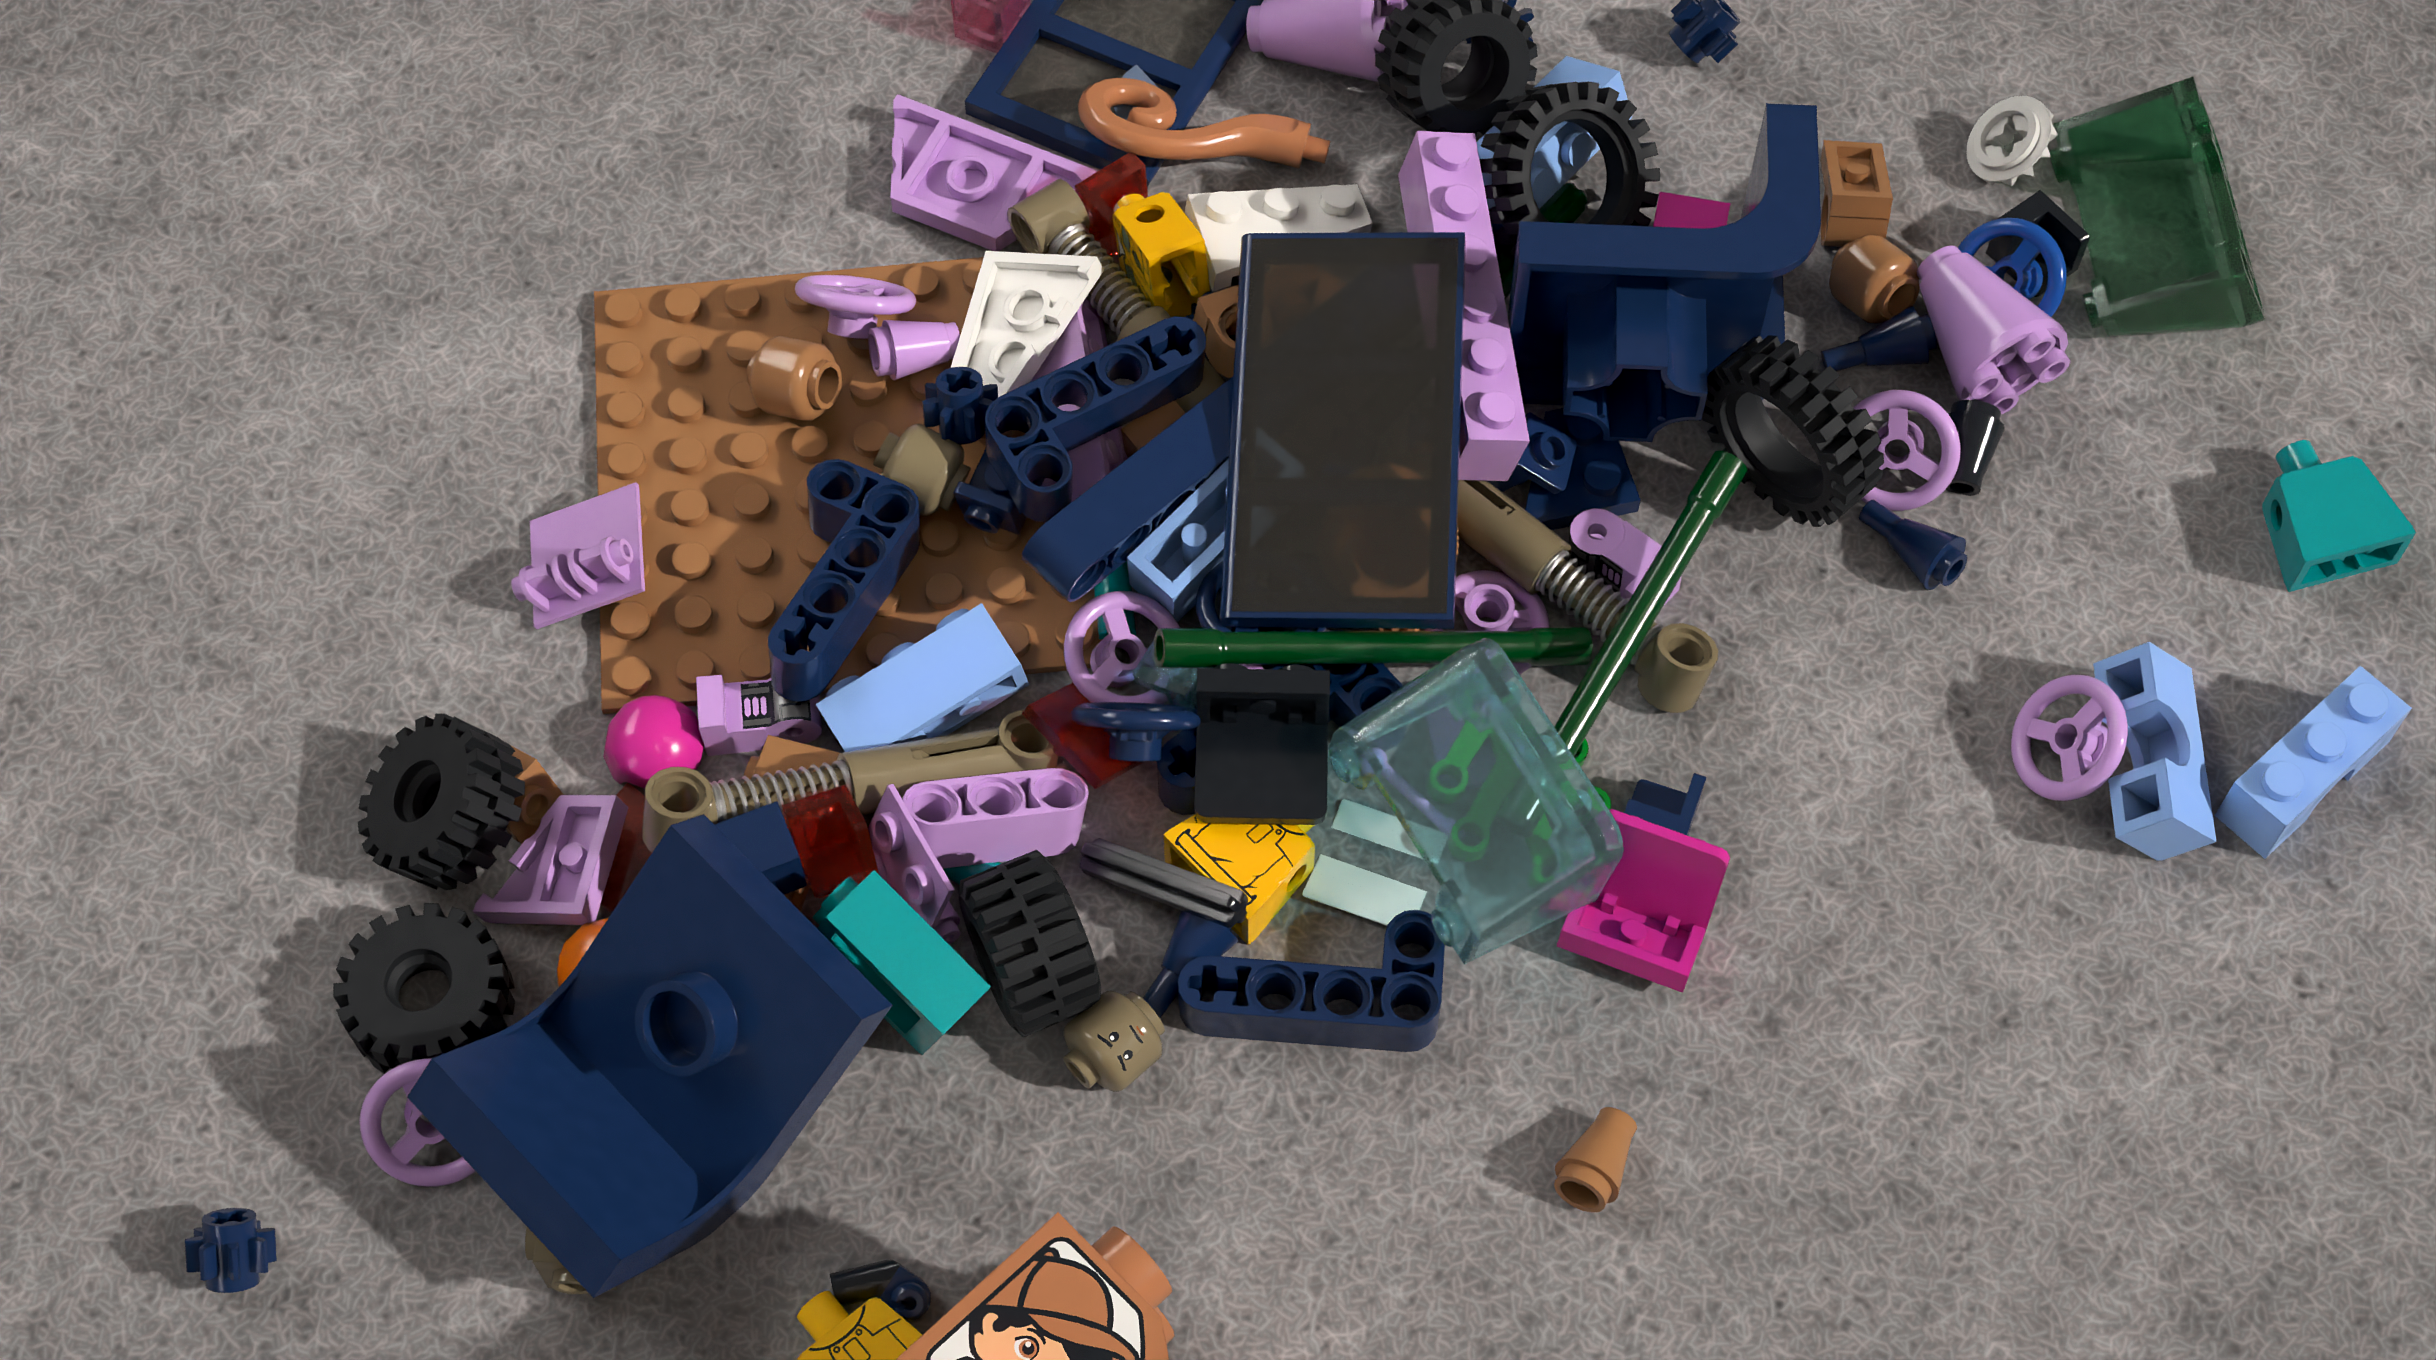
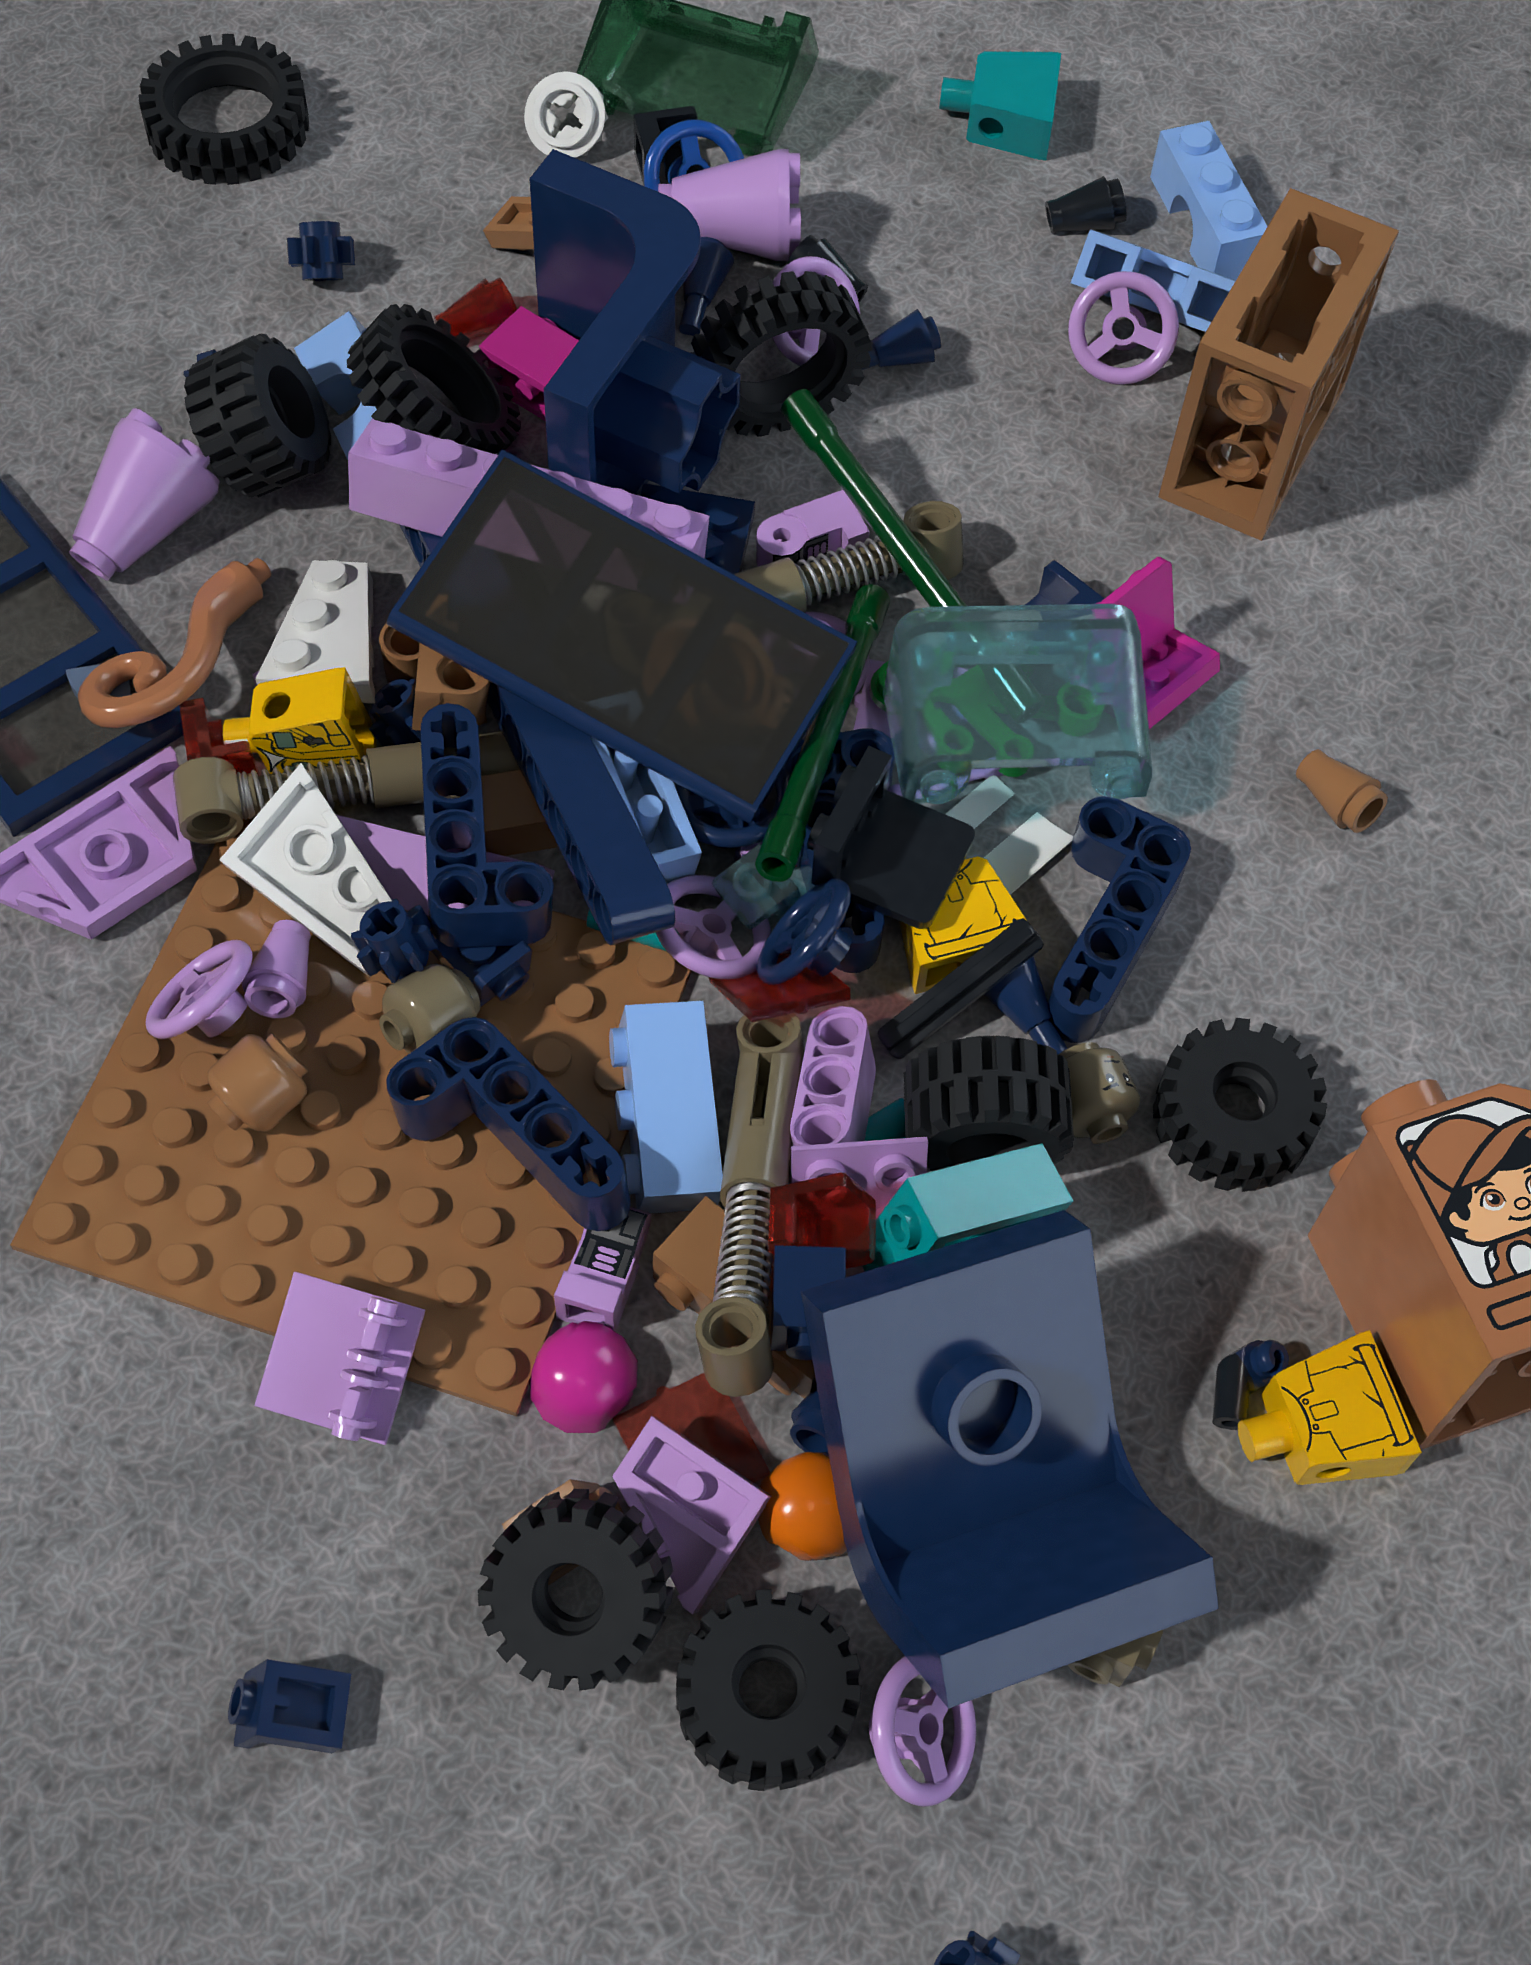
camera: 70 degrees left, 0 degrees up
none -> dark blue bracket [228,1659,352,1754]
none -> clear red cone [433,277,517,339]
none -> black cone [1045,176,1127,233]
none -> black tyre [1153,1018,1327,1192]
none -> medium nougat piece [1158,188,1399,541]

